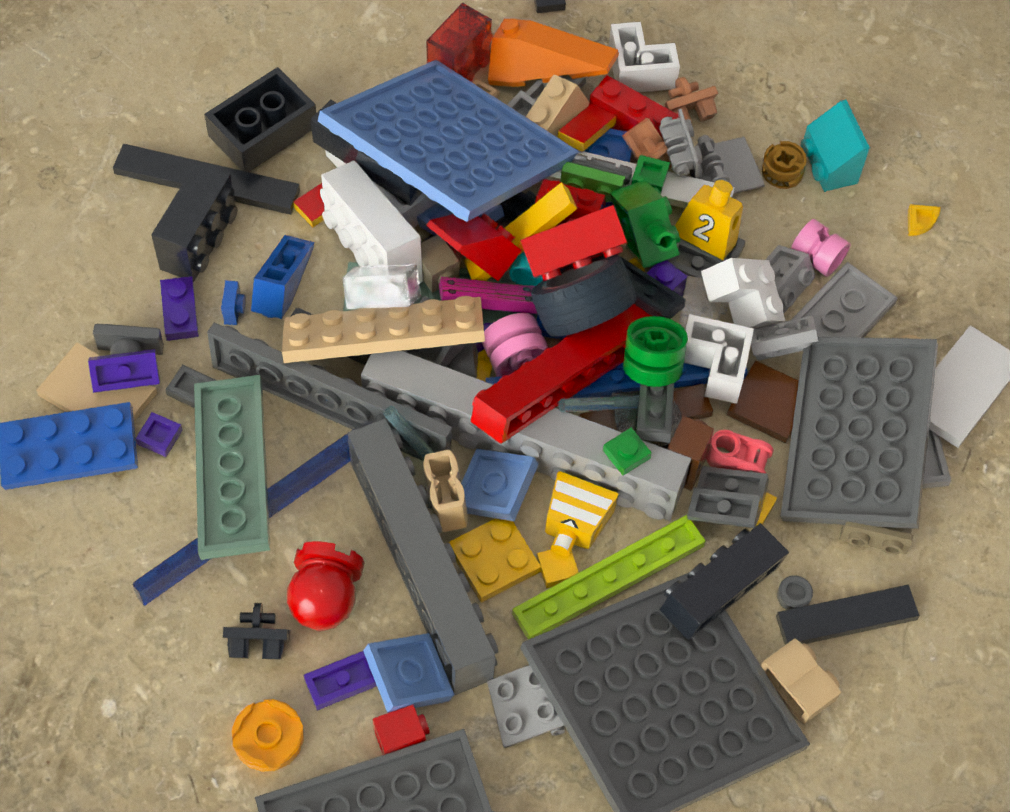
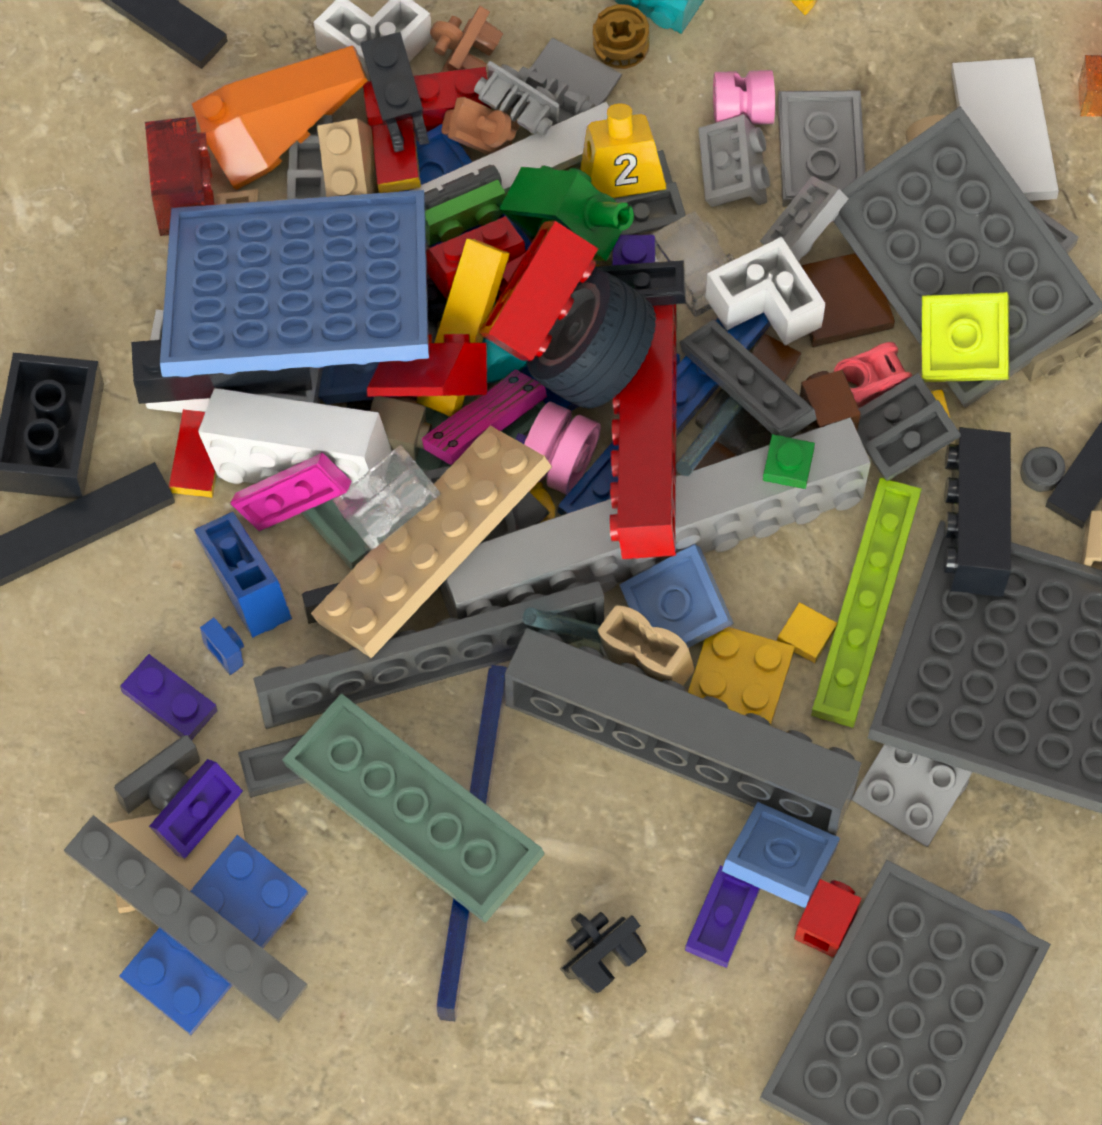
camera: 40 degrees left, 5 degrees up
dark purple plate [135,412,183,457] -> none
black brick [151,162,238,282] -> none
light orange tile [232,699,304,772] -> none
red tile [287,541,365,631] -> none
yellow torso [545,471,619,557] -> none
green wheel [623,316,688,387] -> none
green plate [631,155,670,194] -> none
white brick [701,258,785,329] -> none
none -> dark grey plate [64,815,308,1023]
none -> dark pink tile [230,452,352,532]
none -> black hinge [360,32,429,152]
none -> neon yellow tile [922,292,1009,382]

